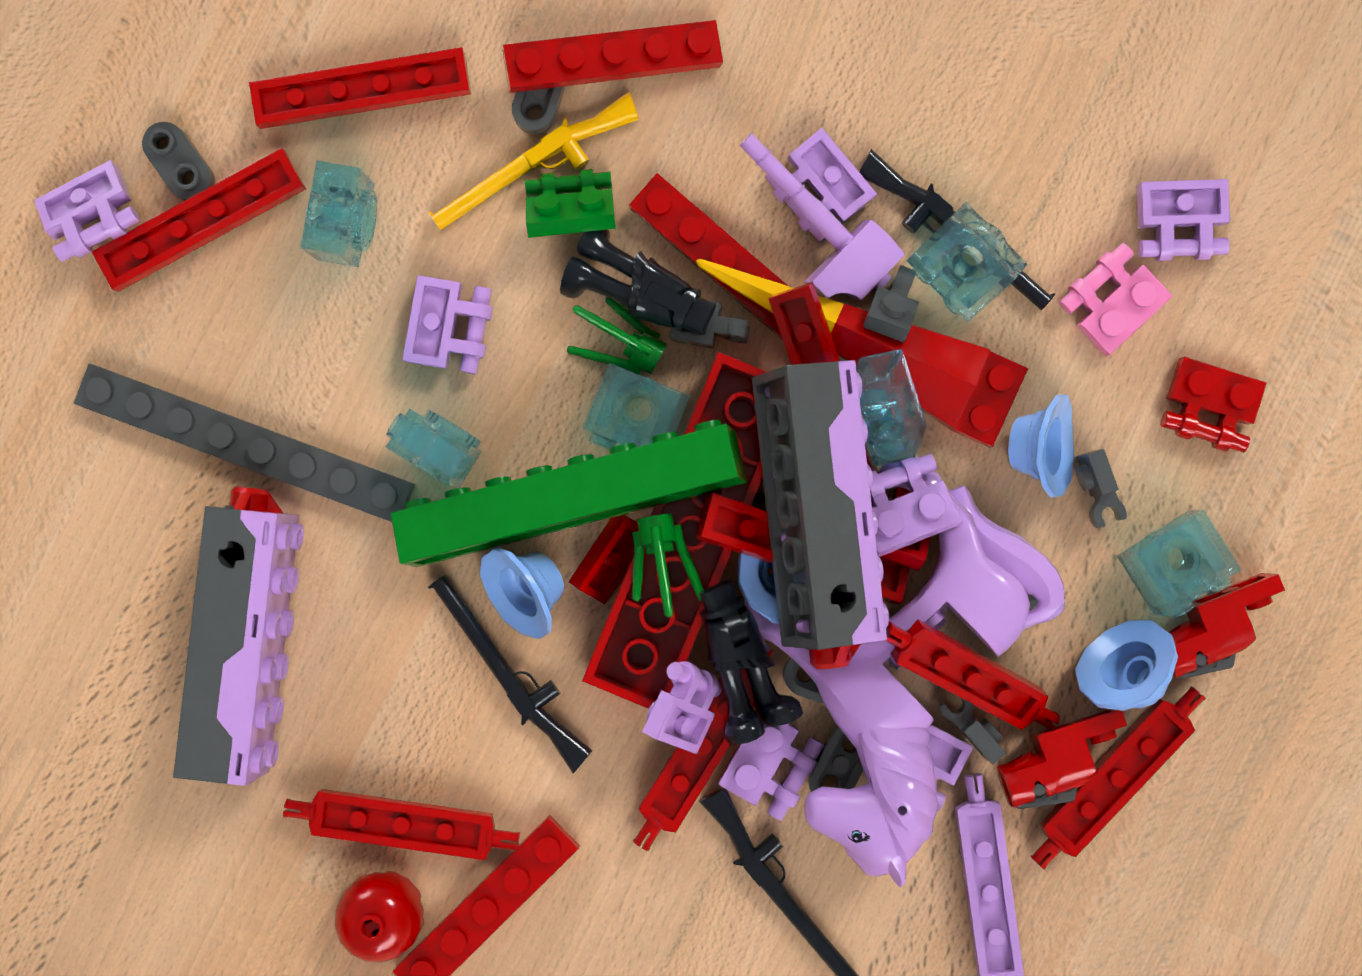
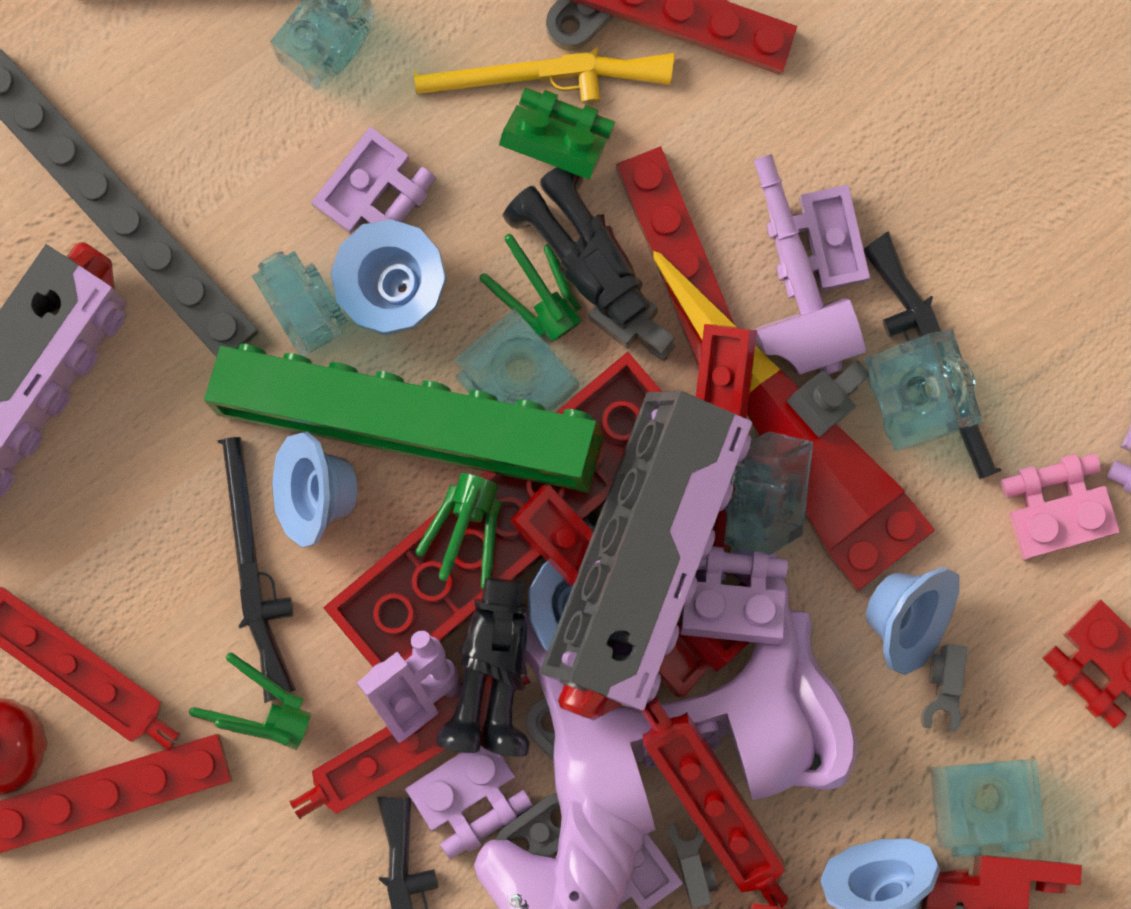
camera: 30 degrees right, 5 degrees down
red plate [568,514,638,605] -> none
none -> green plant [189,652,311,750]
none -> light blue hat [330,219,447,336]

